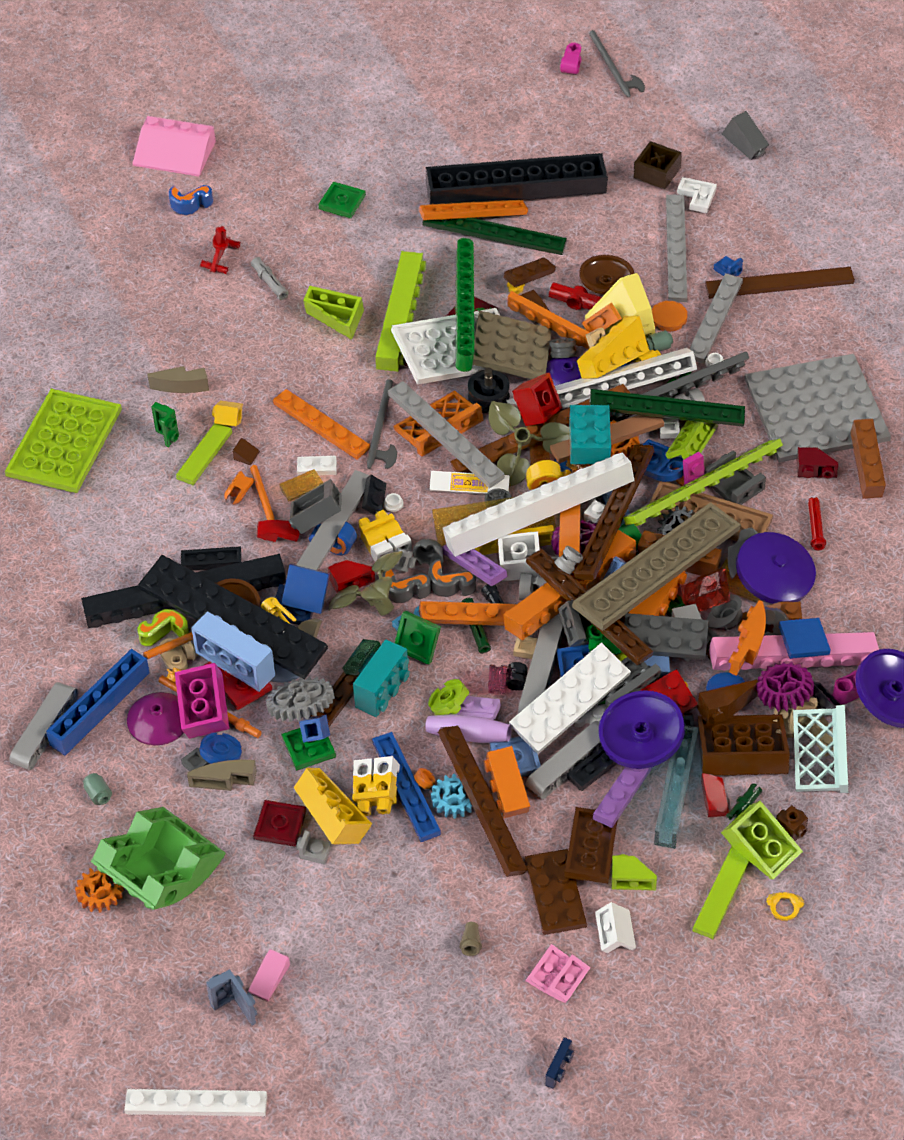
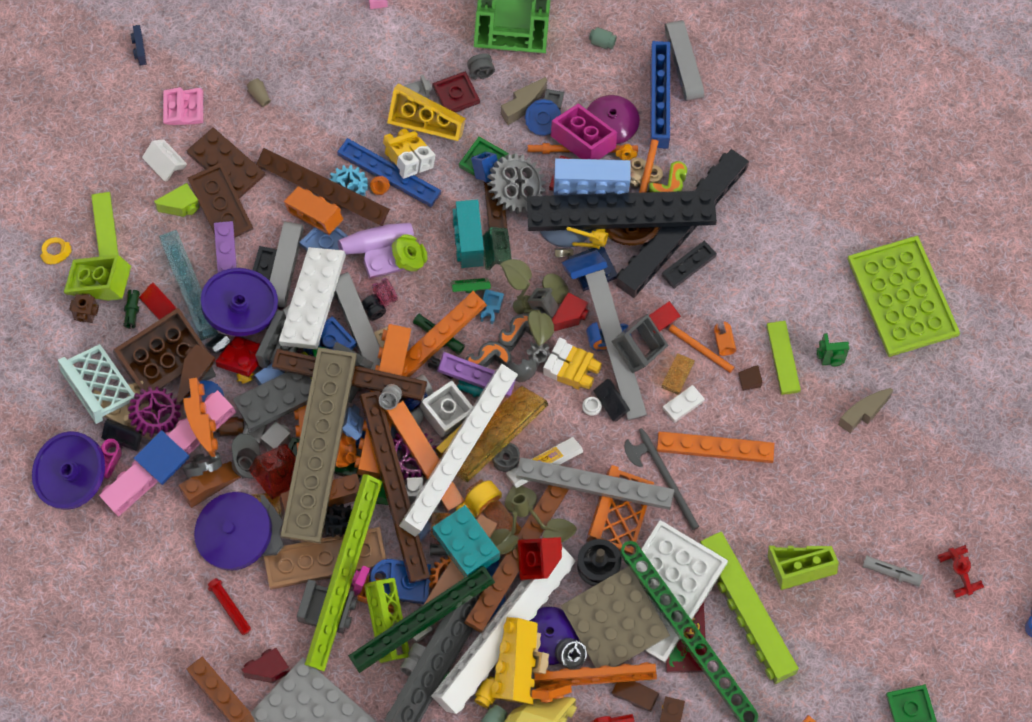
camera: 140 degrees right, 15 degrees up
yellow brick [212,401,243,427] -> none
none -> dark grey wheel [467,54,495,80]
none -> flat silver brick [528,288,559,318]

